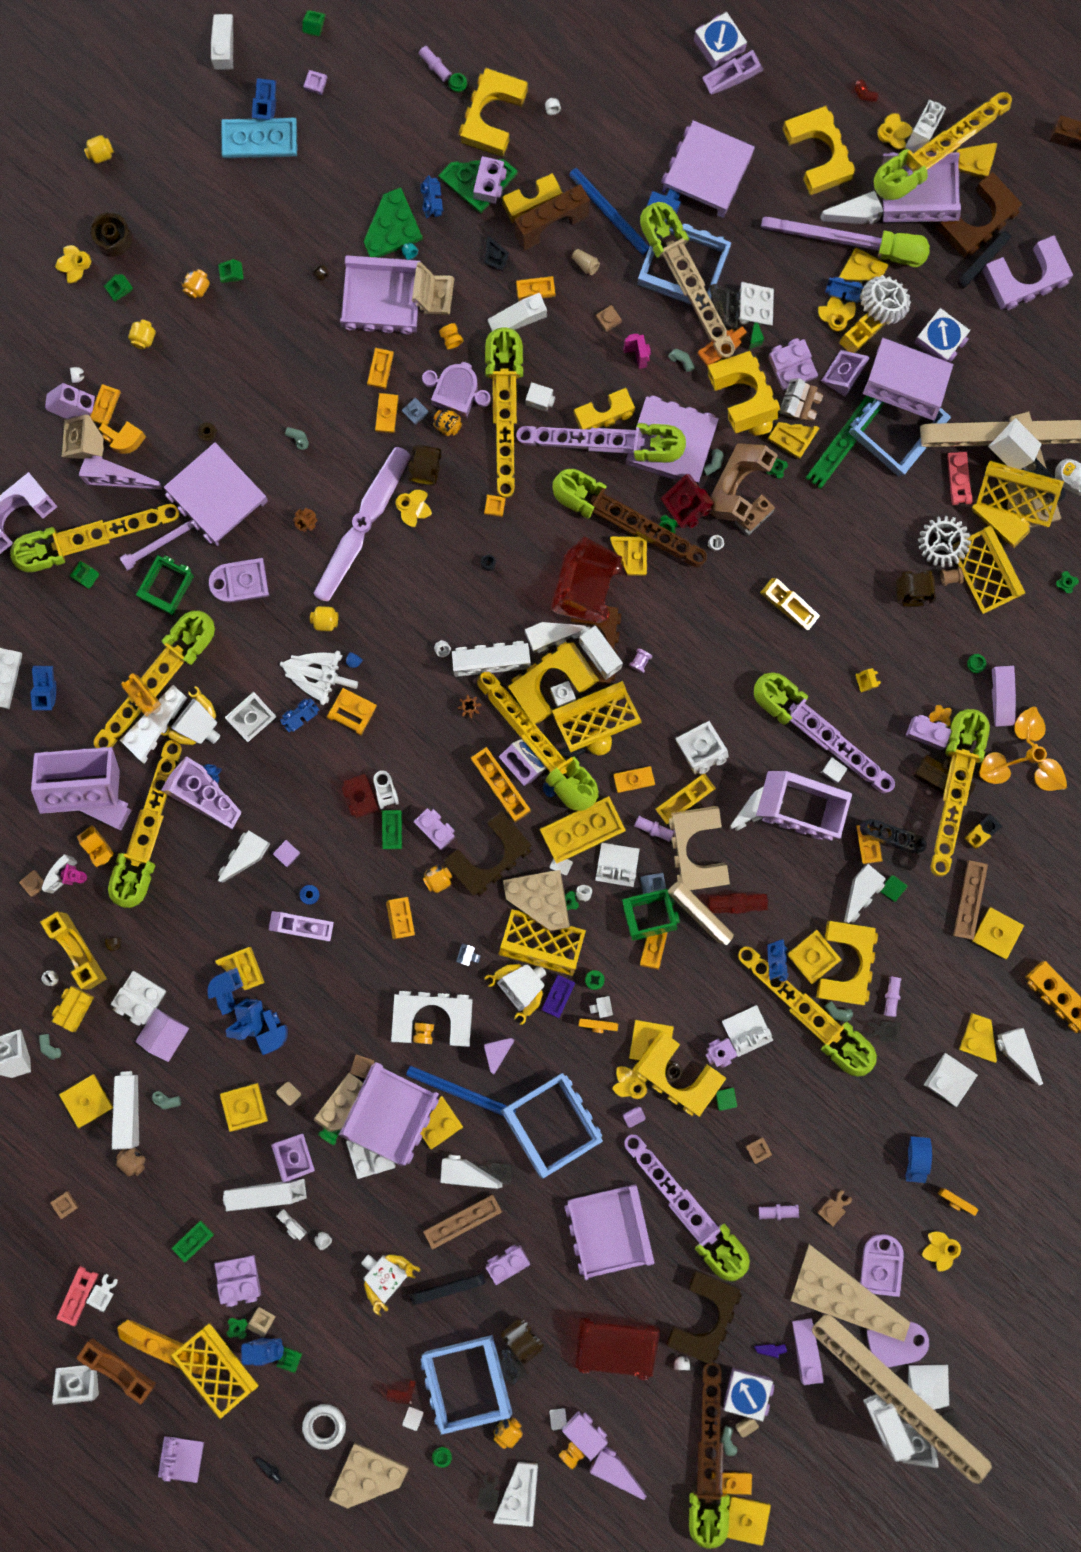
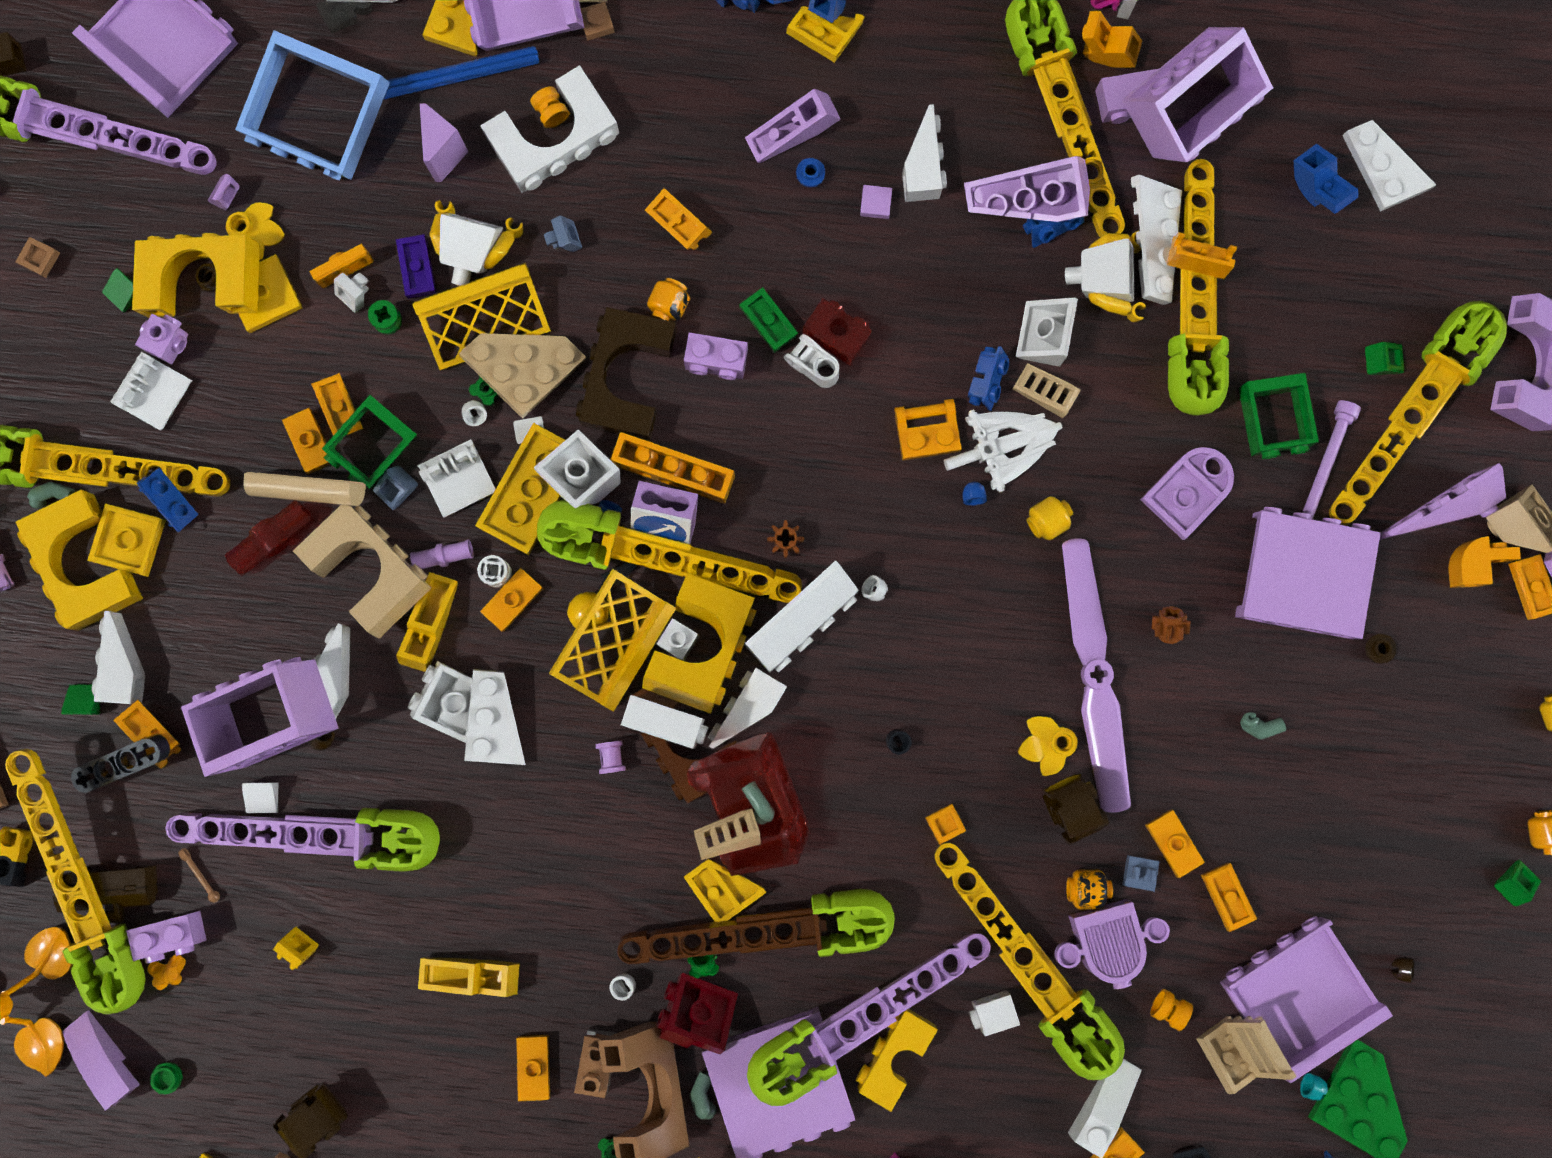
camera: 145 degrees right, 0 degrees up
none -> medium nougat hinge [178,848,220,903]
none -> light orange plate [282,408,330,474]
none -> white wing [464,669,526,765]
none -> white wheel [477,555,512,588]
none -> light orange plate [516,1035,550,1101]
none -> white slope [534,430,621,509]
none -> tan slope [694,808,761,860]
none -> sand green arm [742,781,775,825]
none -> tan slope [1013,363,1081,418]

